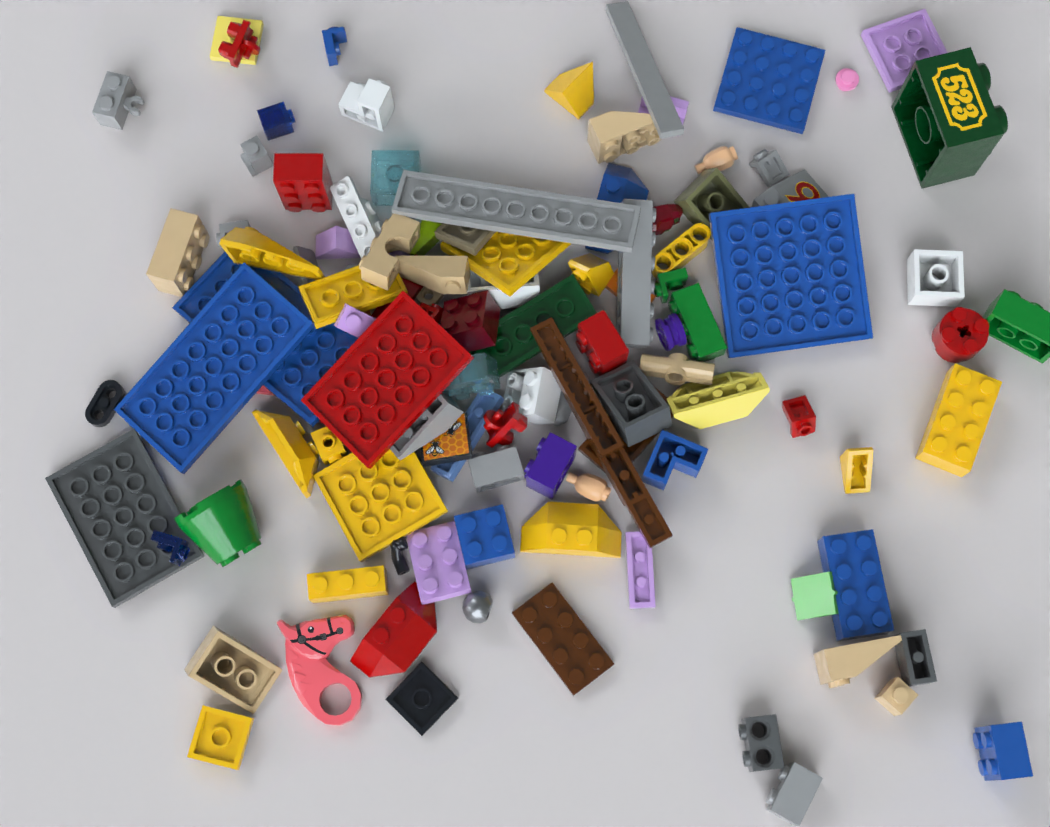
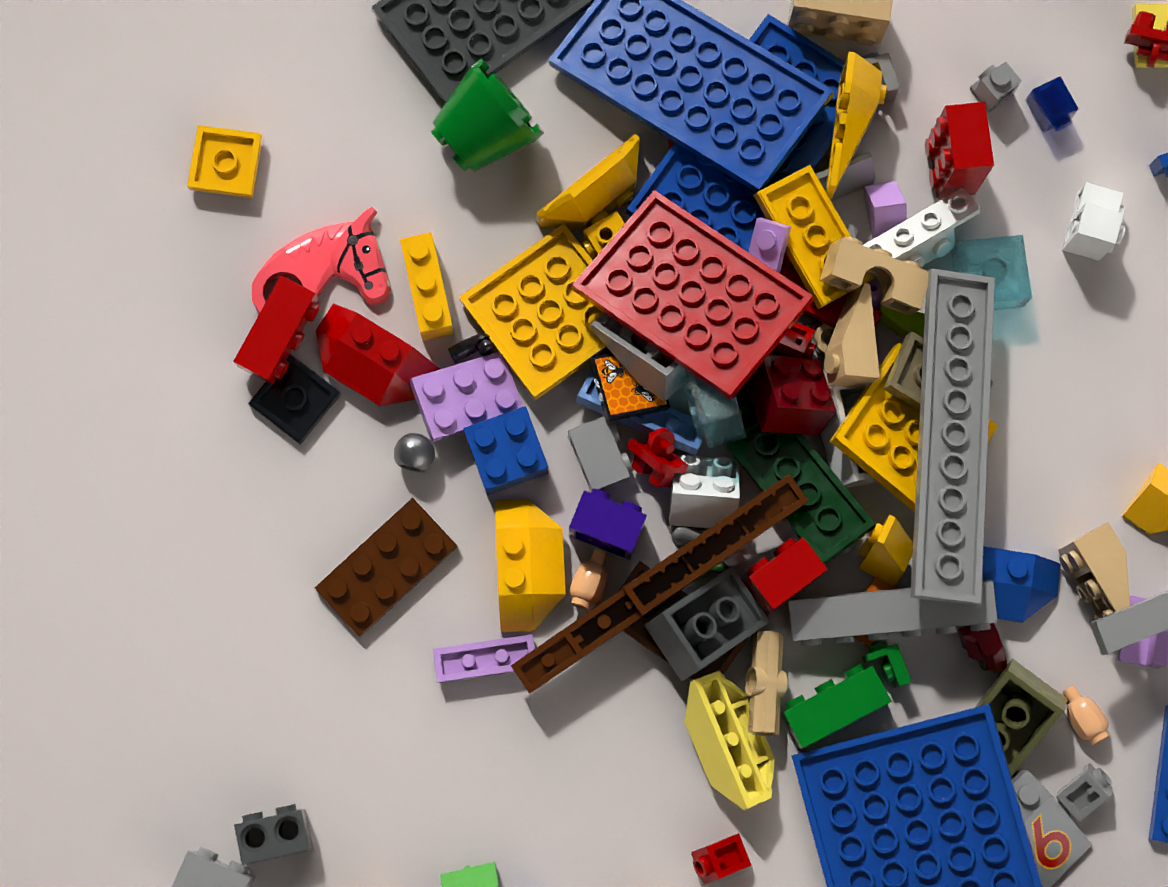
camera: 80 degrees right, 5 degrees up
clear blue bracket [150,530,189,566] -> none
tan slope [184,625,282,714] -> none
blue brick [641,430,708,491] -> none
yellow beam [651,223,711,279] -> none
dark purple wheel [655,313,687,351] -> none
none -> red brick [233,275,320,385]

